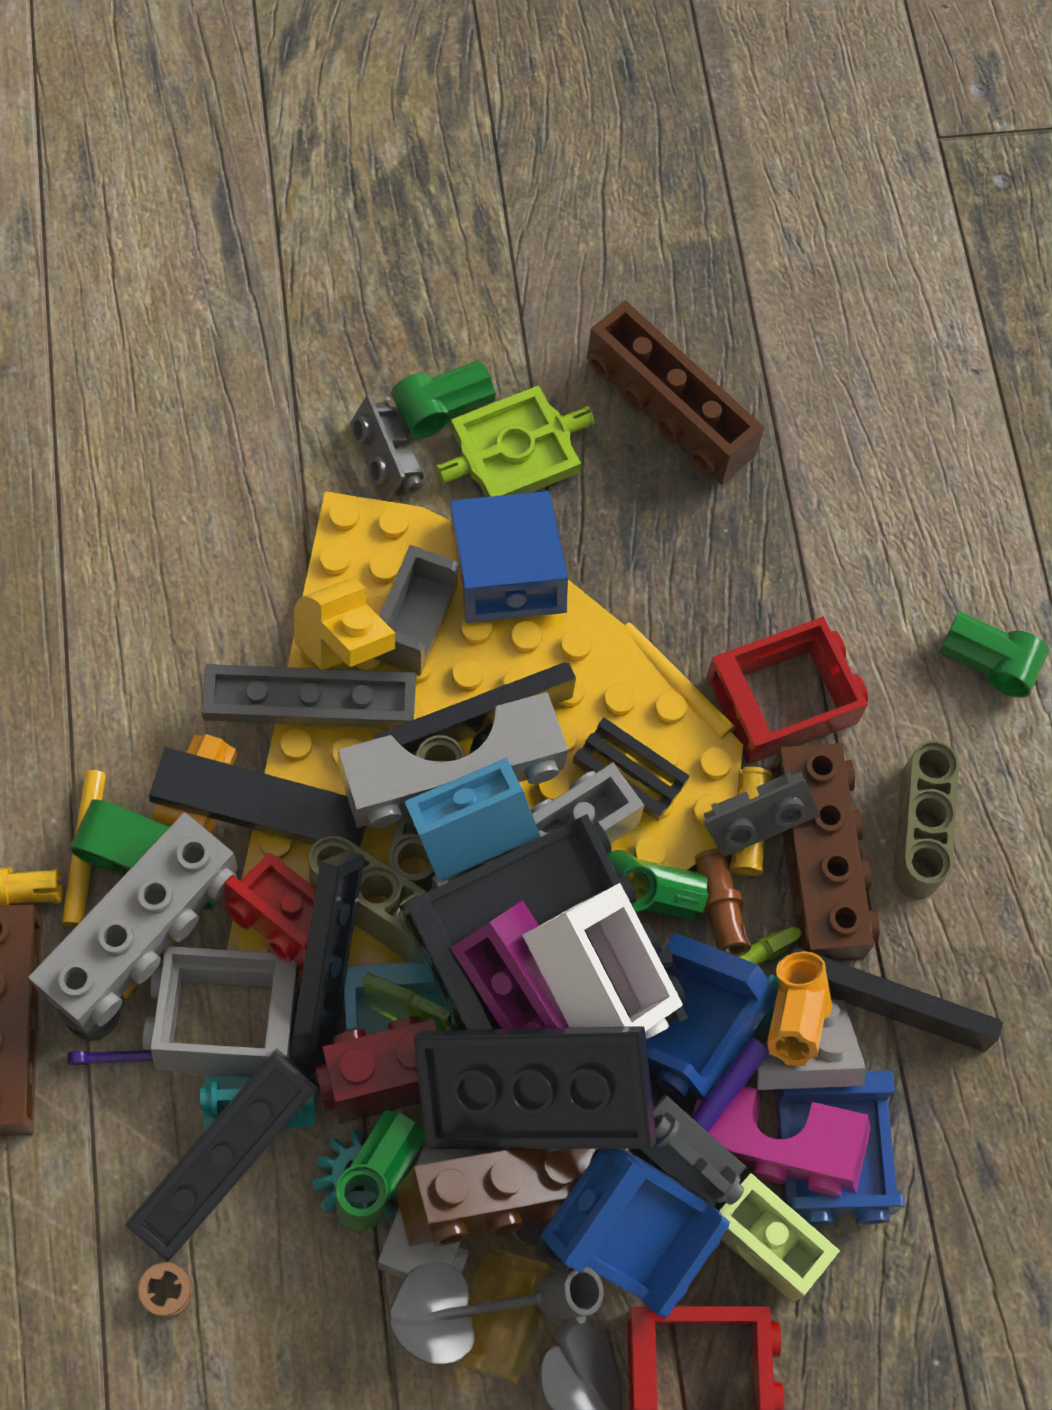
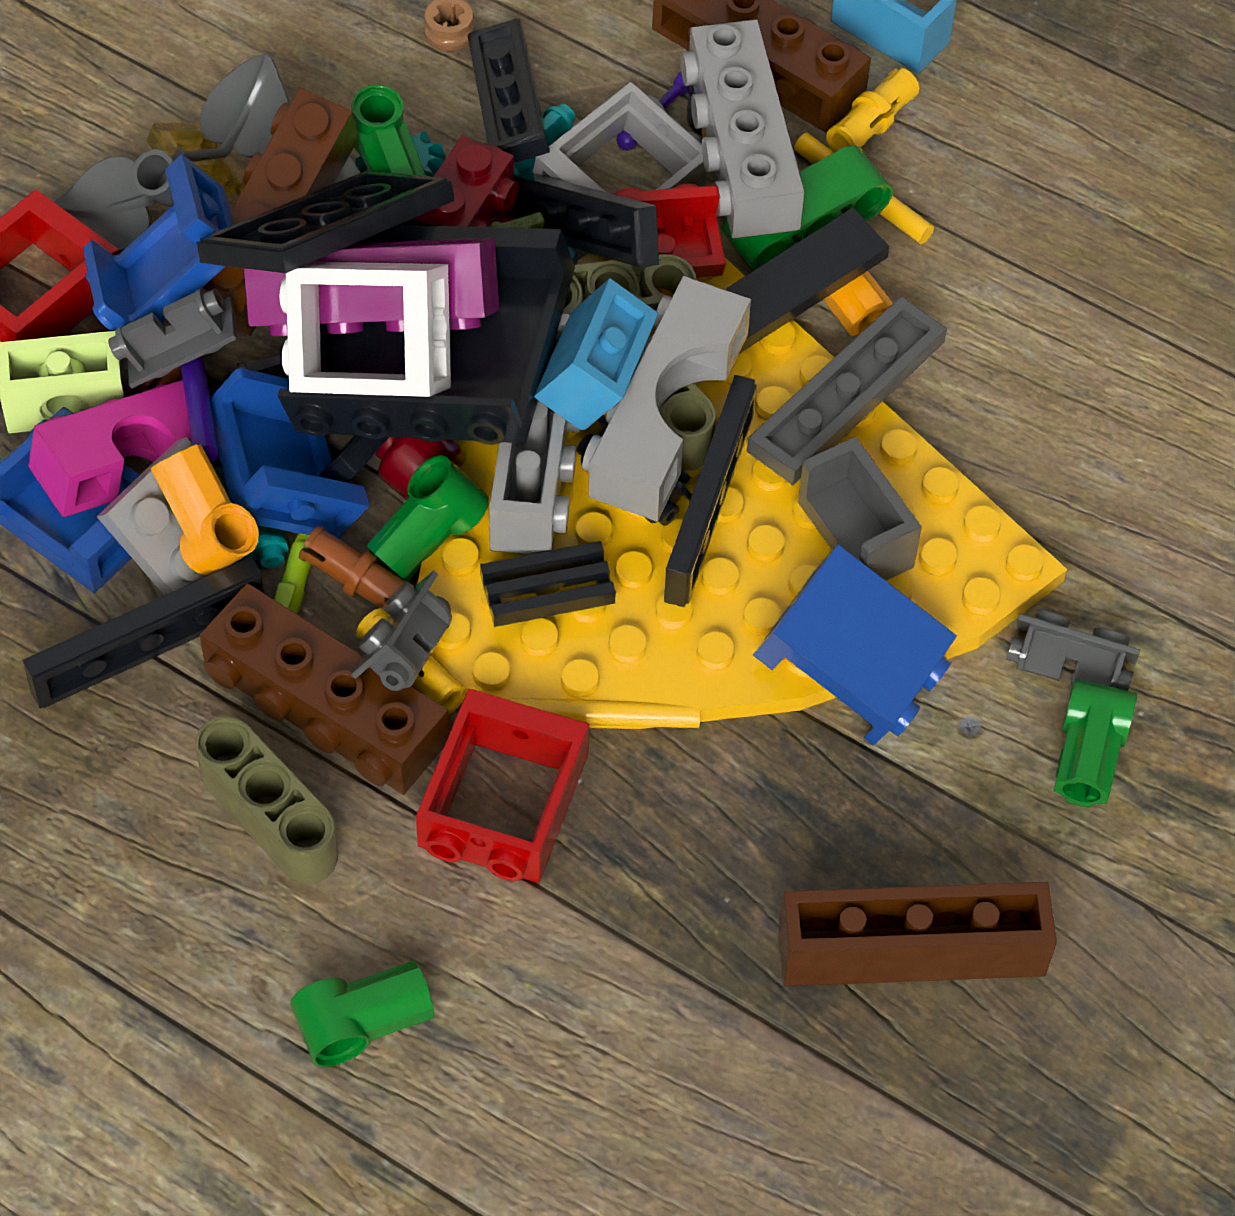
camera: 135 degrees right, 10 degrees down
yellow brick [294,579,395,671] -> none
lime plate [435,385,595,497] -> none

